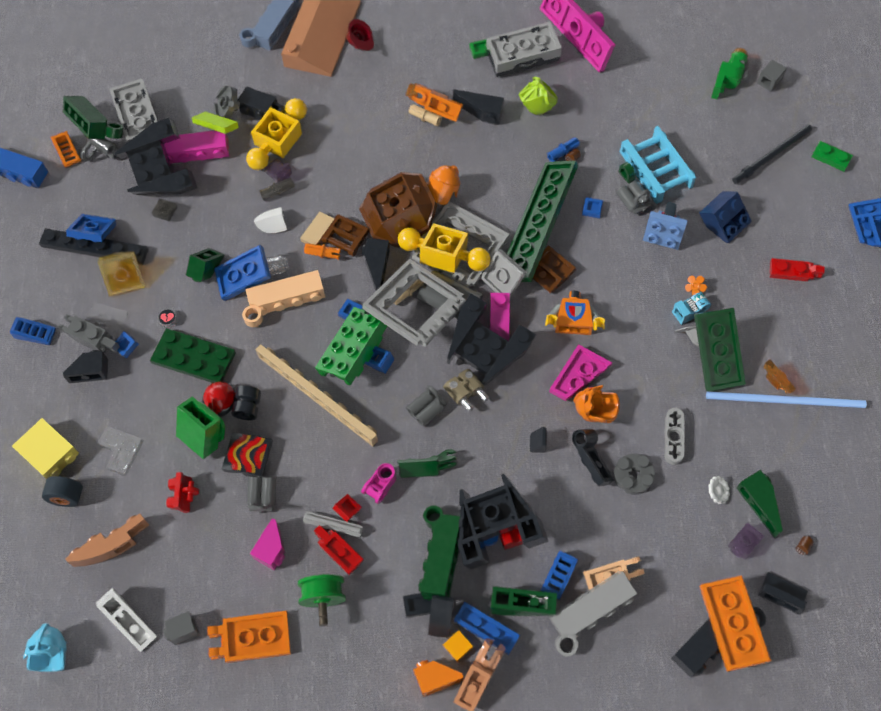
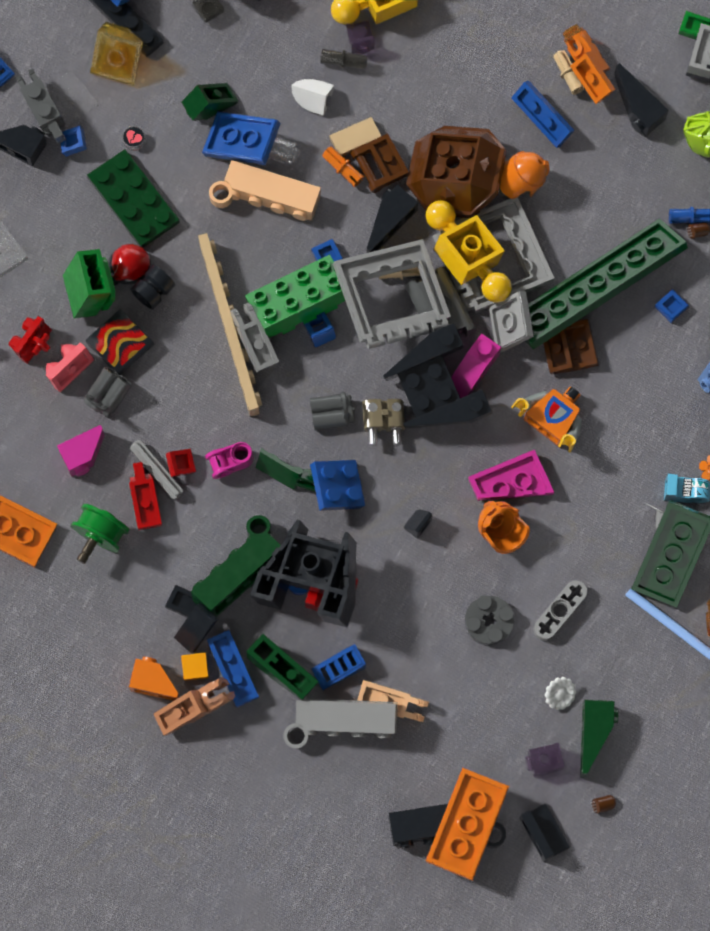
camera: 30 degrees right, 10 degrees up
black plate [572,429,615,487] -> none
none -> coral tile [46,343,94,392]
none -> light grey hinge [230,302,279,372]
none -> blue plate [310,460,366,511]
none -> blue plate [511,81,575,148]

